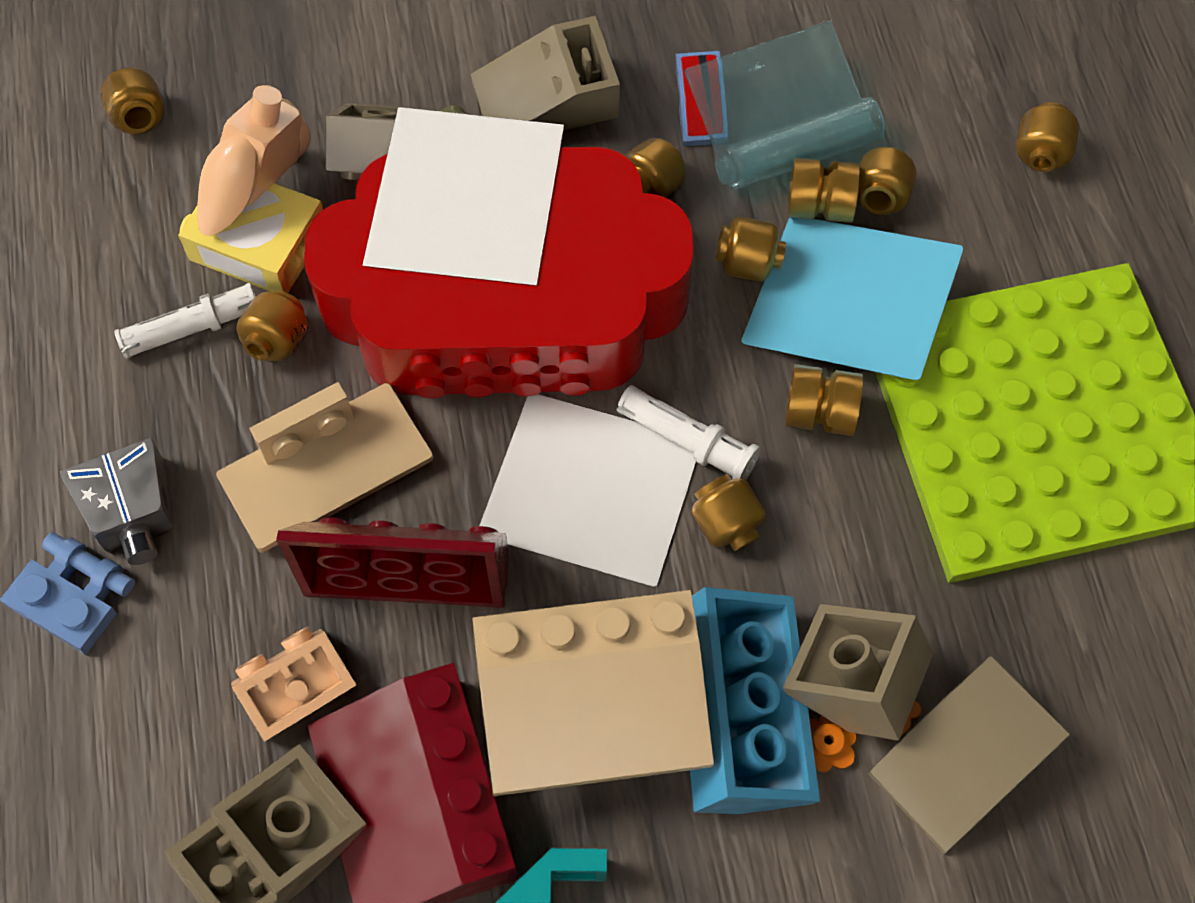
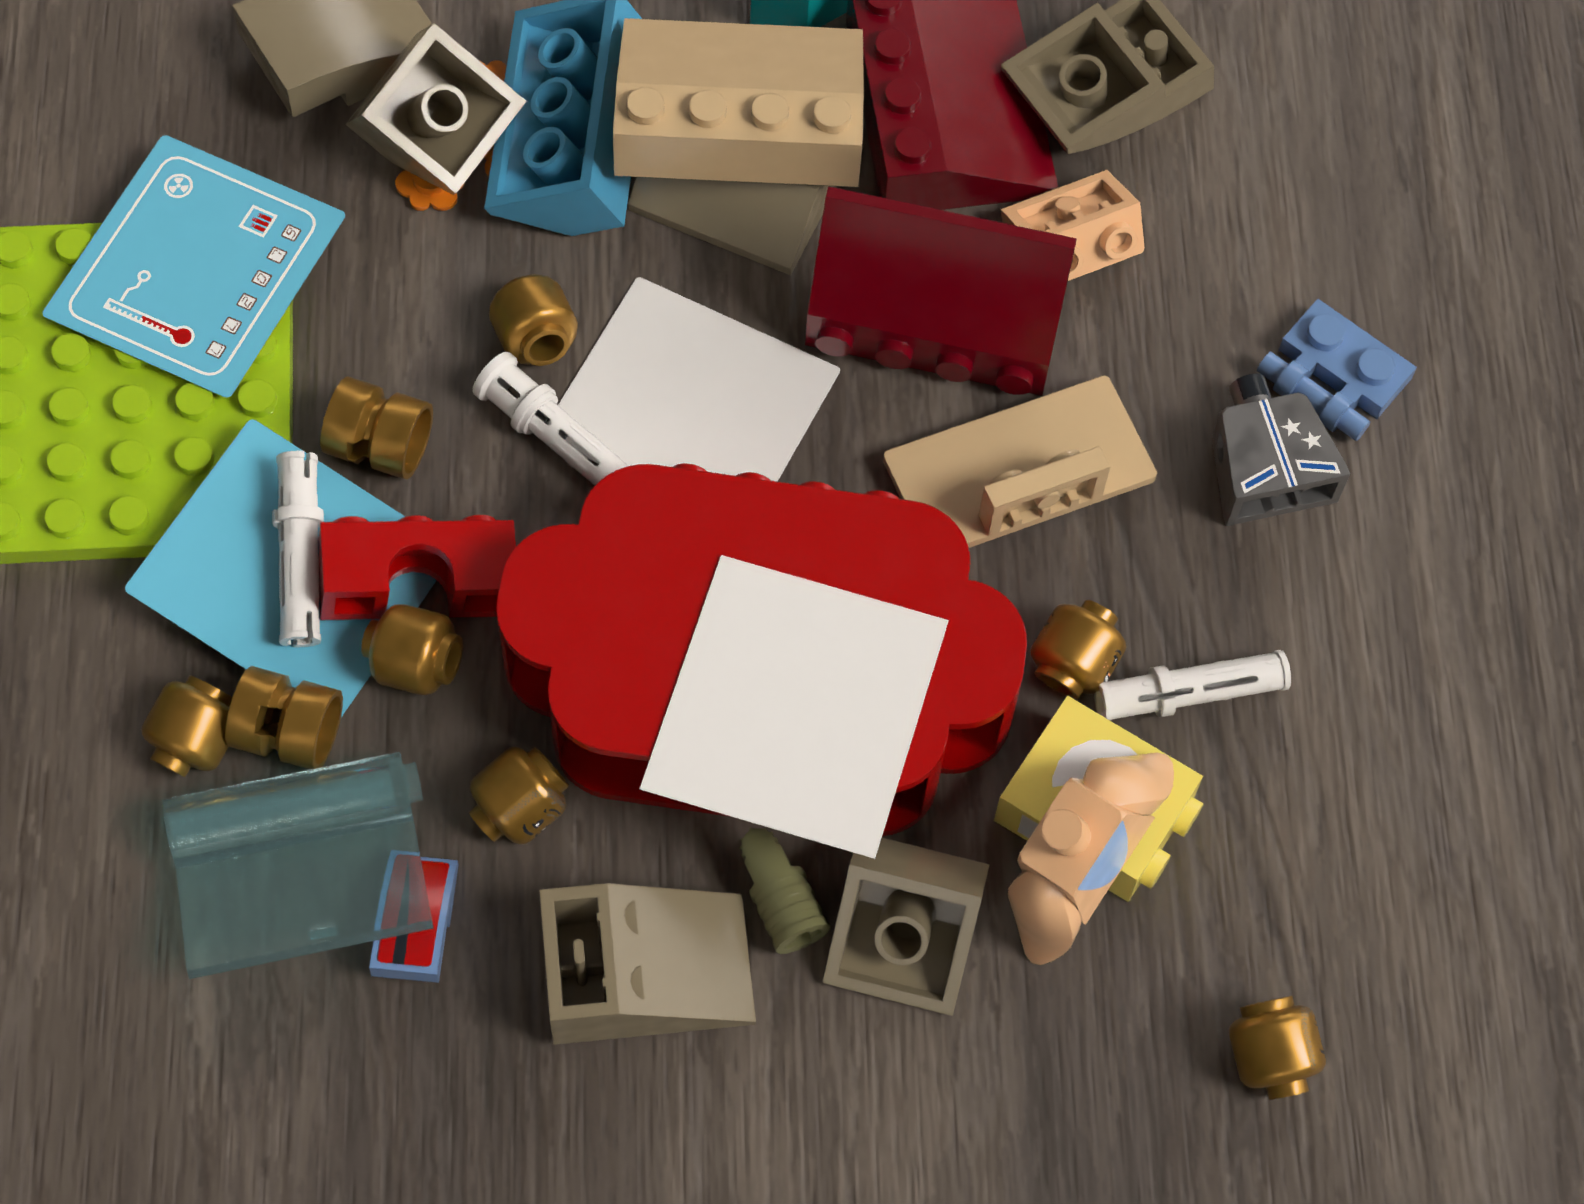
camera: 175 degrees left, 0 degrees up
none -> medium azure sticker [43,135,345,398]
none -> white pin [272,451,324,647]
none -> red arch [318,515,516,620]

